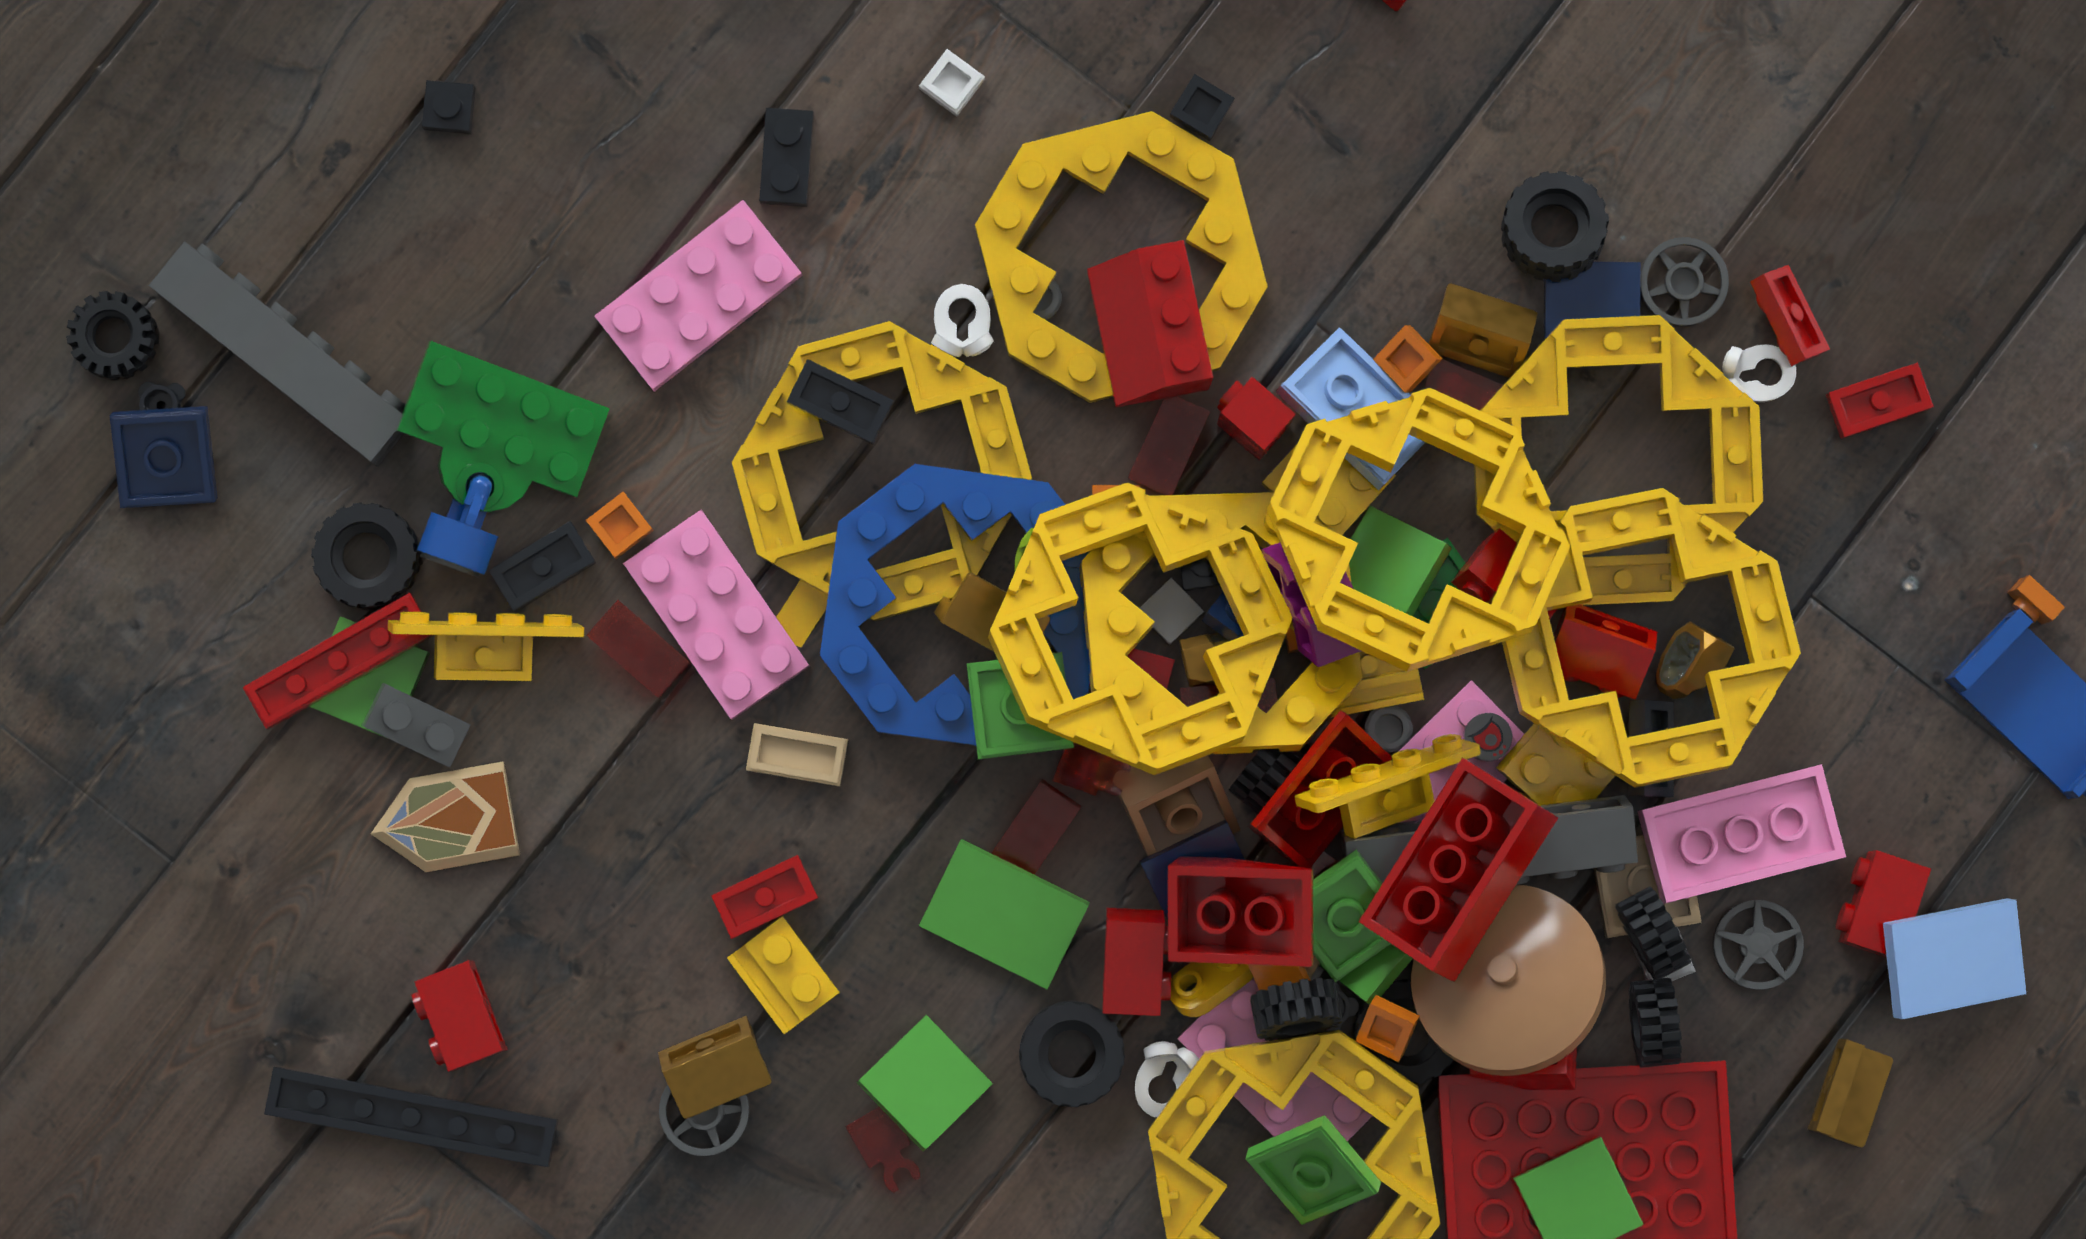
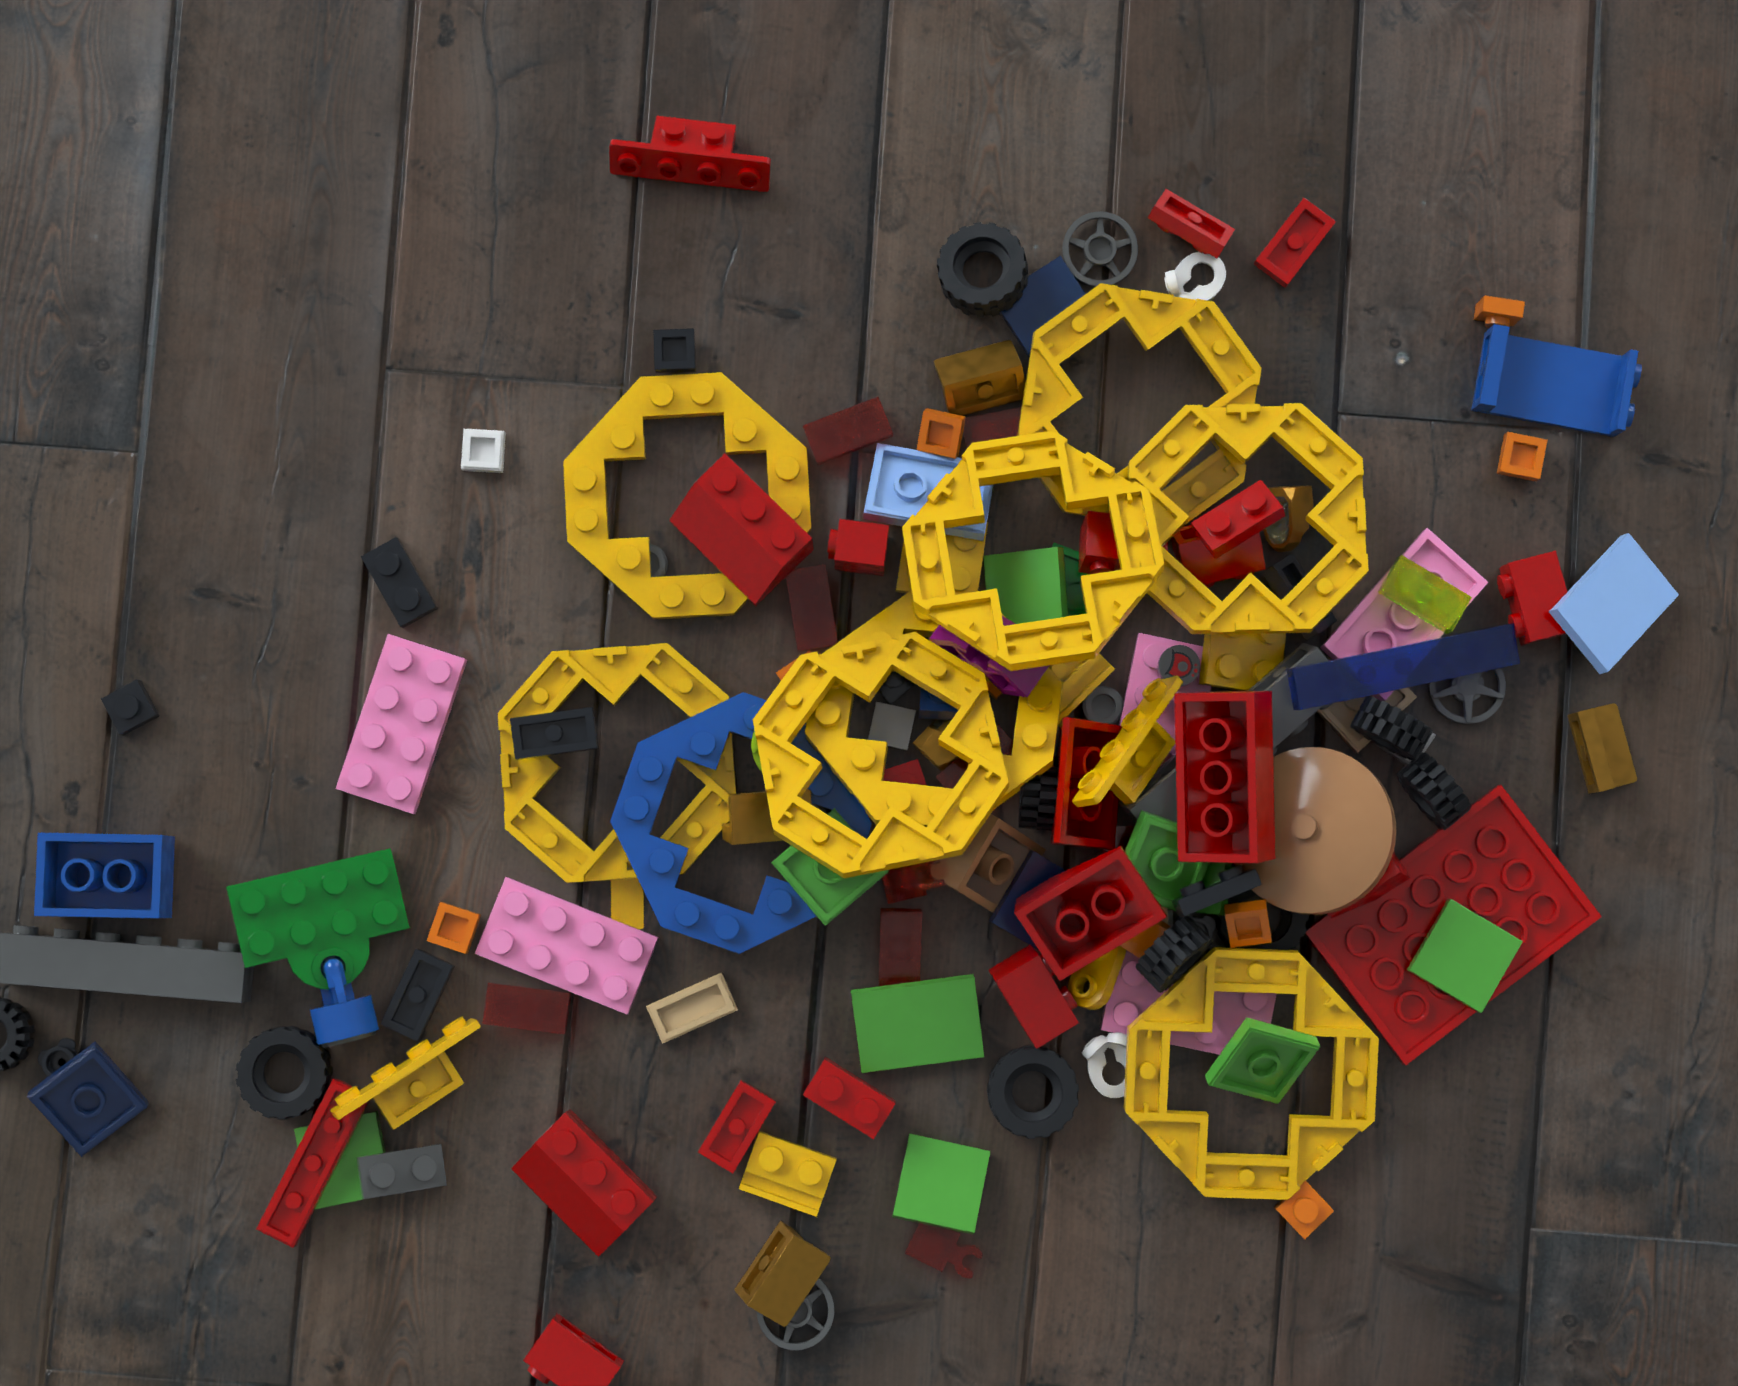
camera: 30 degrees left, 0 degrees up
tile [371,761,520,872] -> none
white piece [931,284,994,357] -> none
none -> blue brick [34,833,175,918]
none -> red slope [511,1109,658,1257]
none -> clear red plate [803,397,893,465]
none -> red brick [803,1057,896,1139]
none -> black plate [1171,864,1262,916]
none -> red plate [1191,480,1285,559]
none -> clear blue tile [1286,623,1520,710]
none -> clear neon green plate [1378,555,1472,634]
none -> orange plate [1496,432,1548,482]

